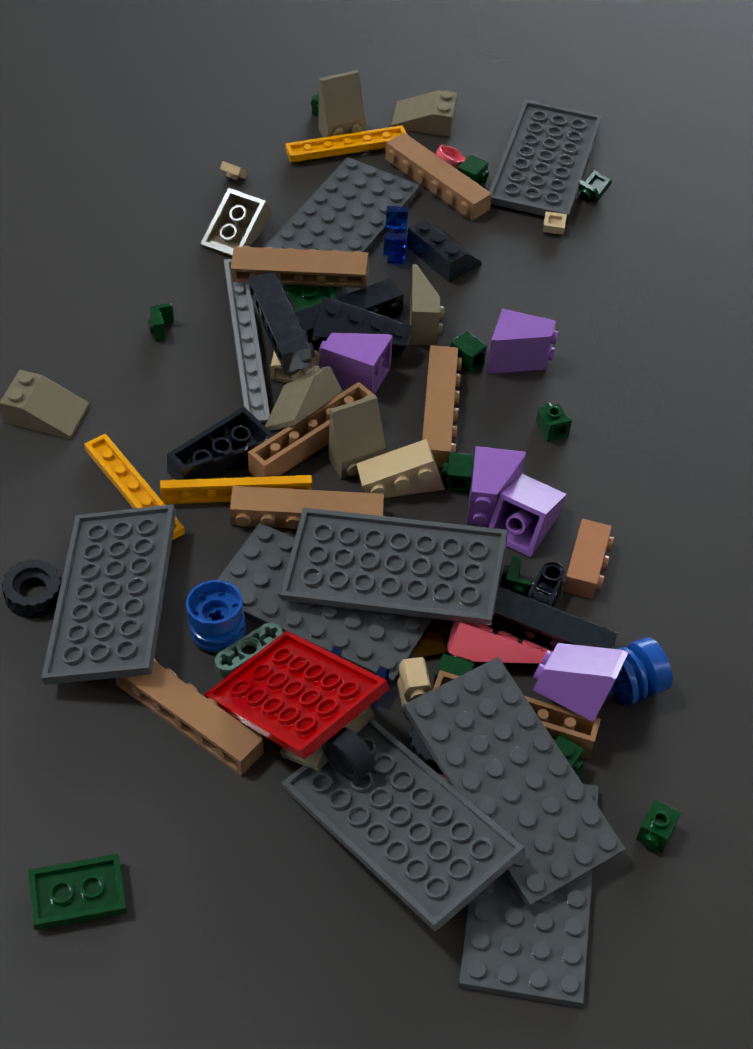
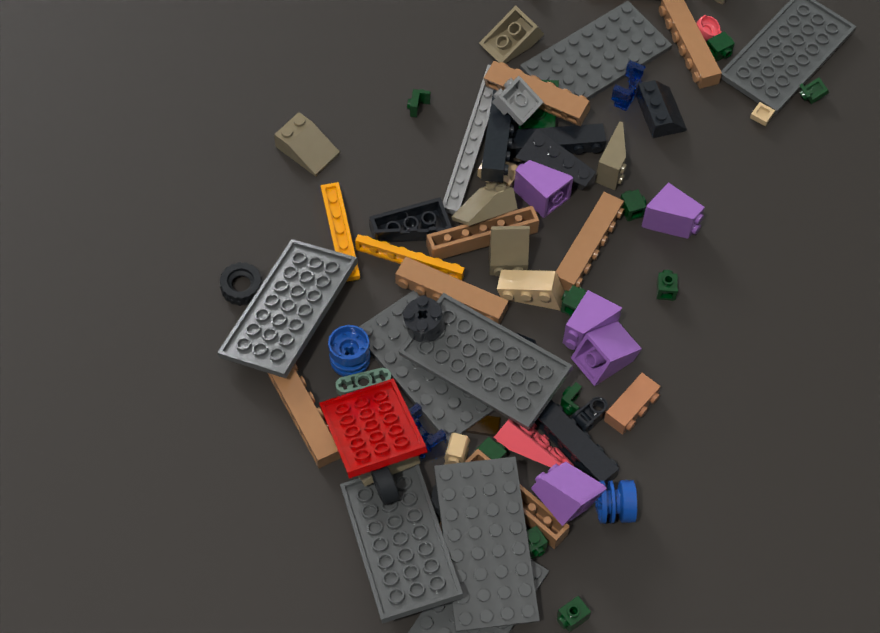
camera: 25 degrees right, 10 degrees up
dark green plate [28,854,127,930] -> none
none -> black brick [403,295,445,342]
none -> light grey plate [492,76,543,126]

